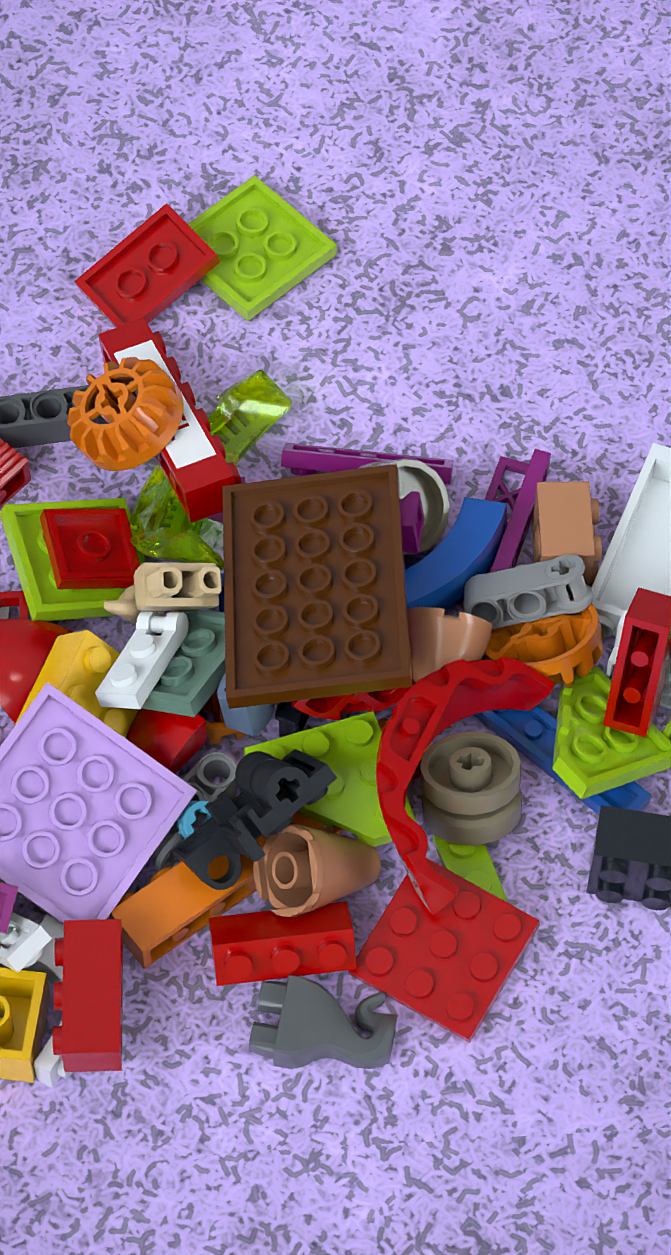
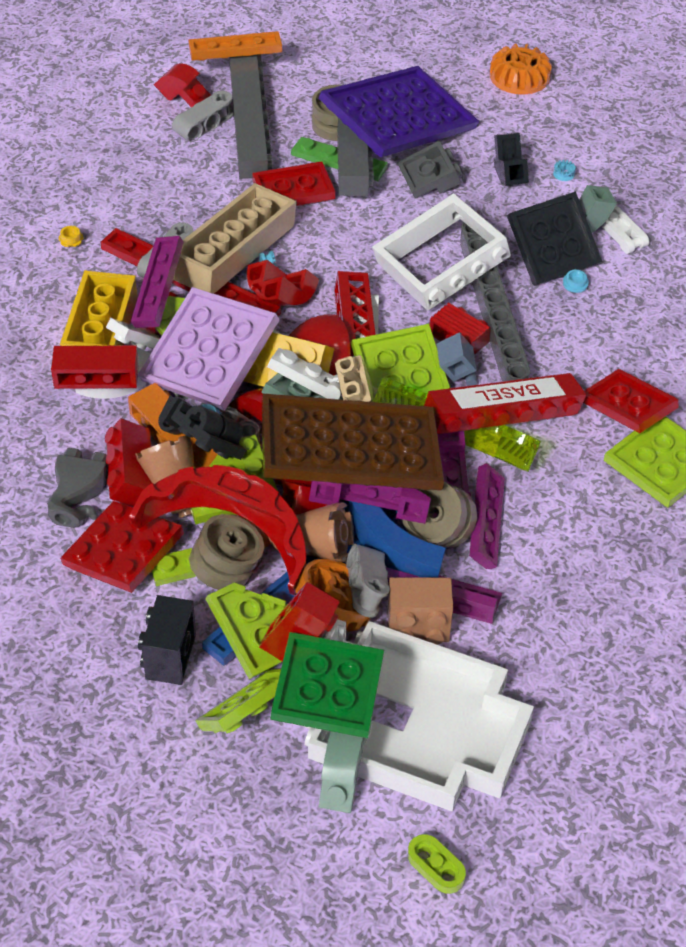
camera: 90 degrees right, 10 degrees down
red tile [40,508,140,589] -> none
orange gear [67,357,183,471] -> none
none -> sand blue brick [437,332,477,386]

